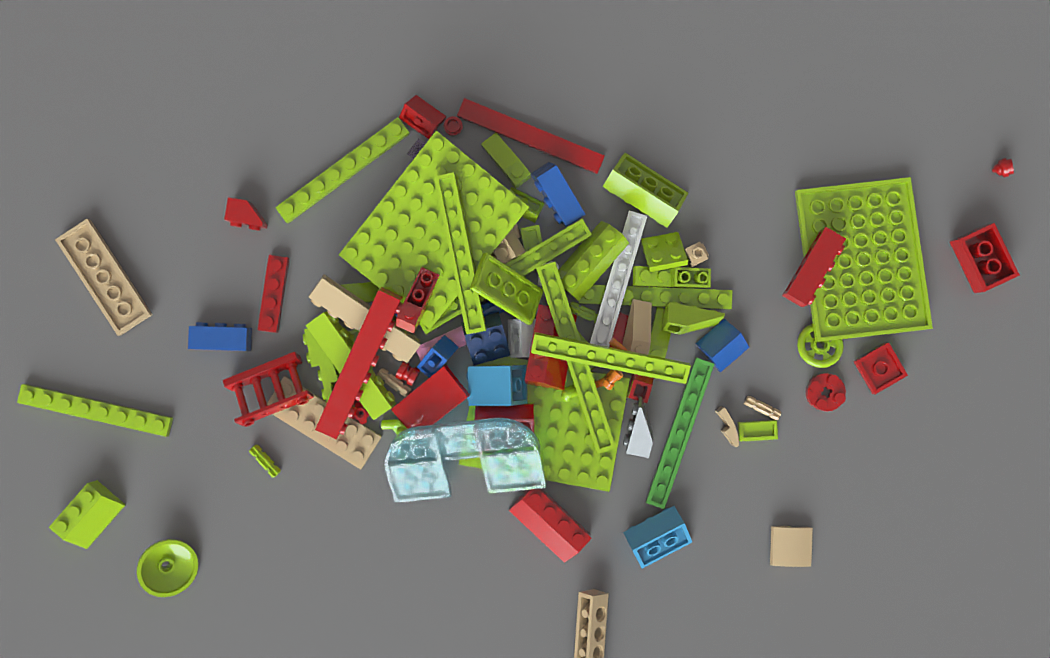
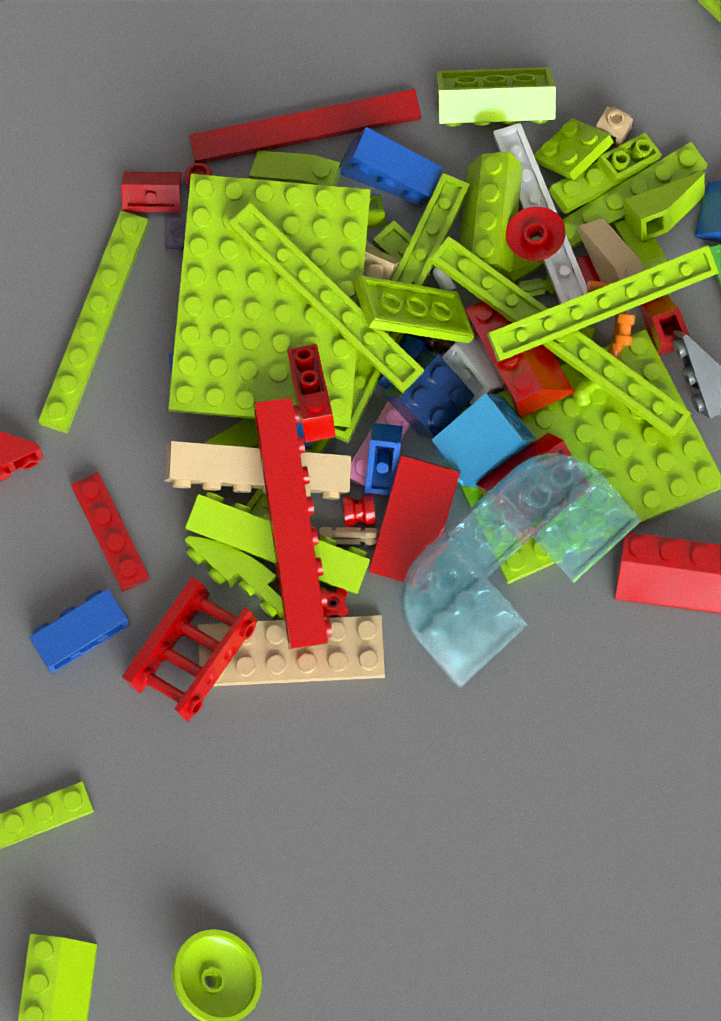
camera: 30 degrees left, 15 degrees down
lime axle [249,444,281,478] -> none
lime arm [381,419,408,439] -> none
none -> red dish [506,207,566,261]

